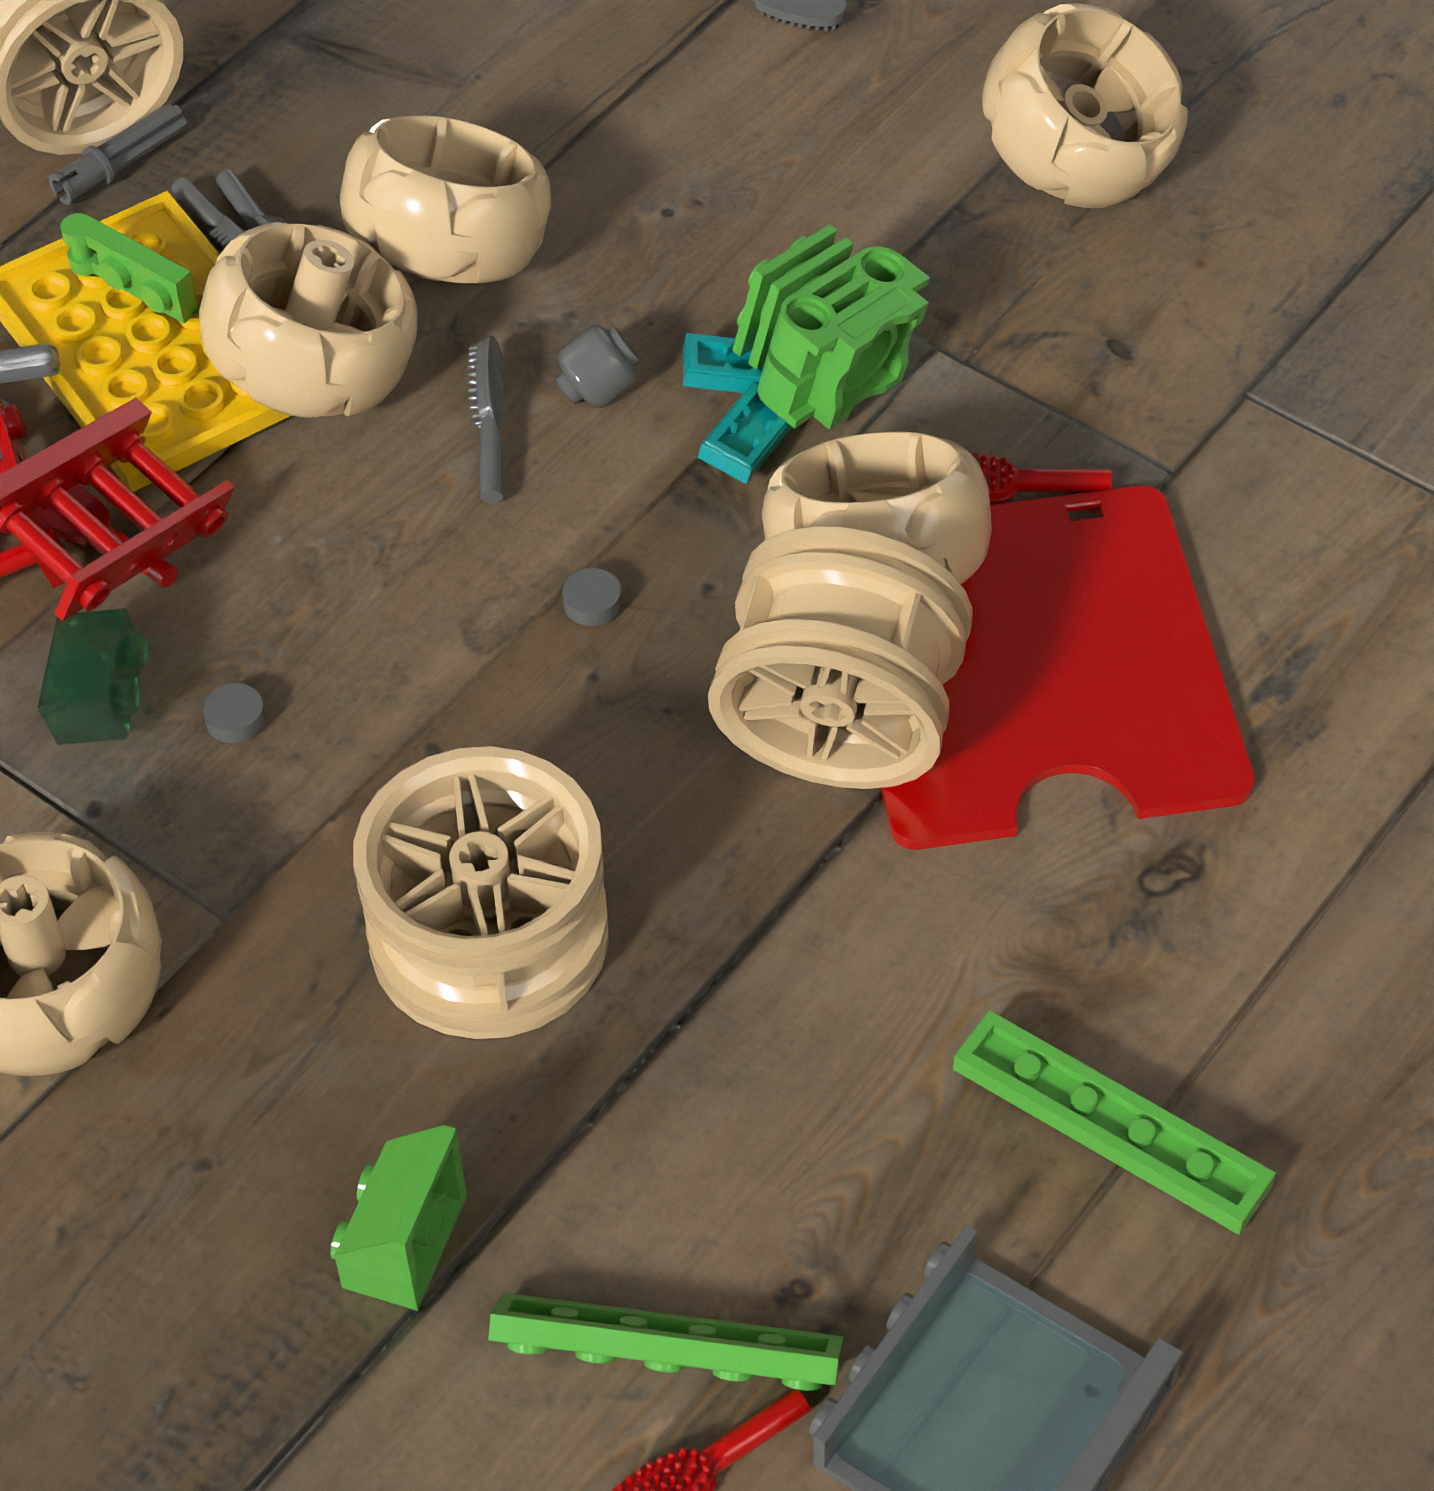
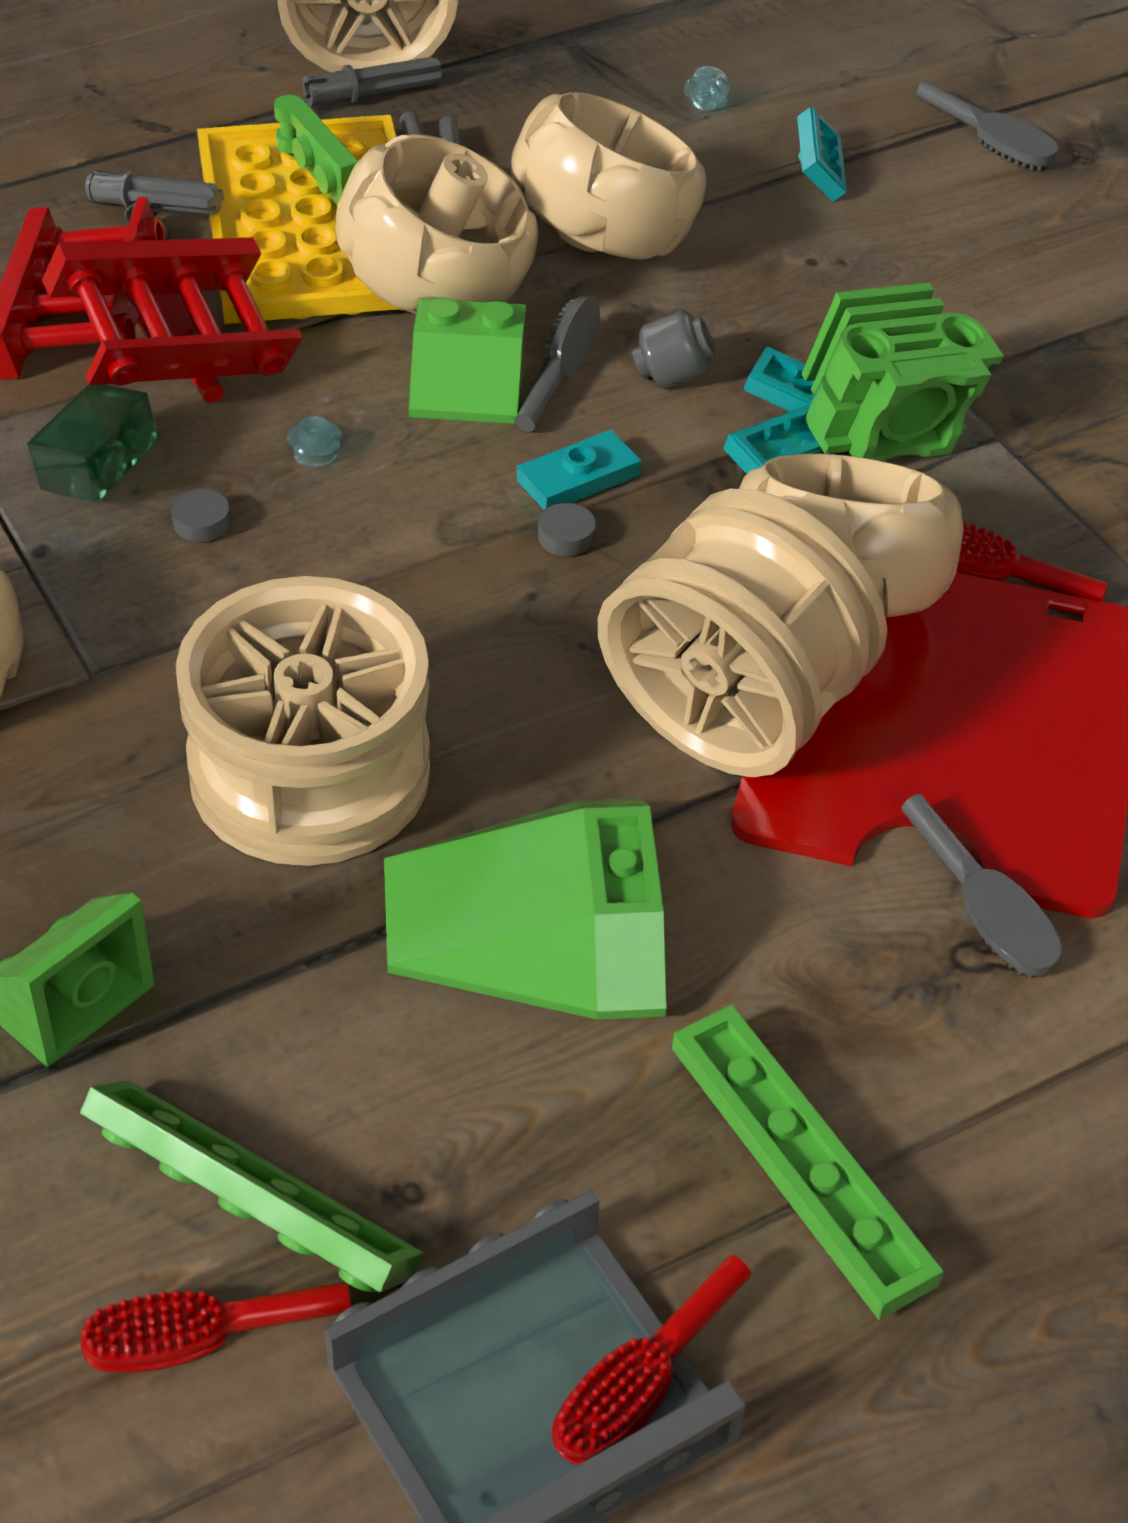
camera: 20 degrees right, 5 degrees down
none -> clear light blue plate [287,416,342,467]
none -> bright green wedge [384,798,666,1020]
none -> bright green slope [409,297,526,424]
none -> teal plate [517,429,641,510]
none -> red piece [551,1255,751,1465]
none -> clear light blue plate [684,66,730,111]
none -> teal plate [797,107,847,202]
none -> dark grey piece [901,794,1062,979]

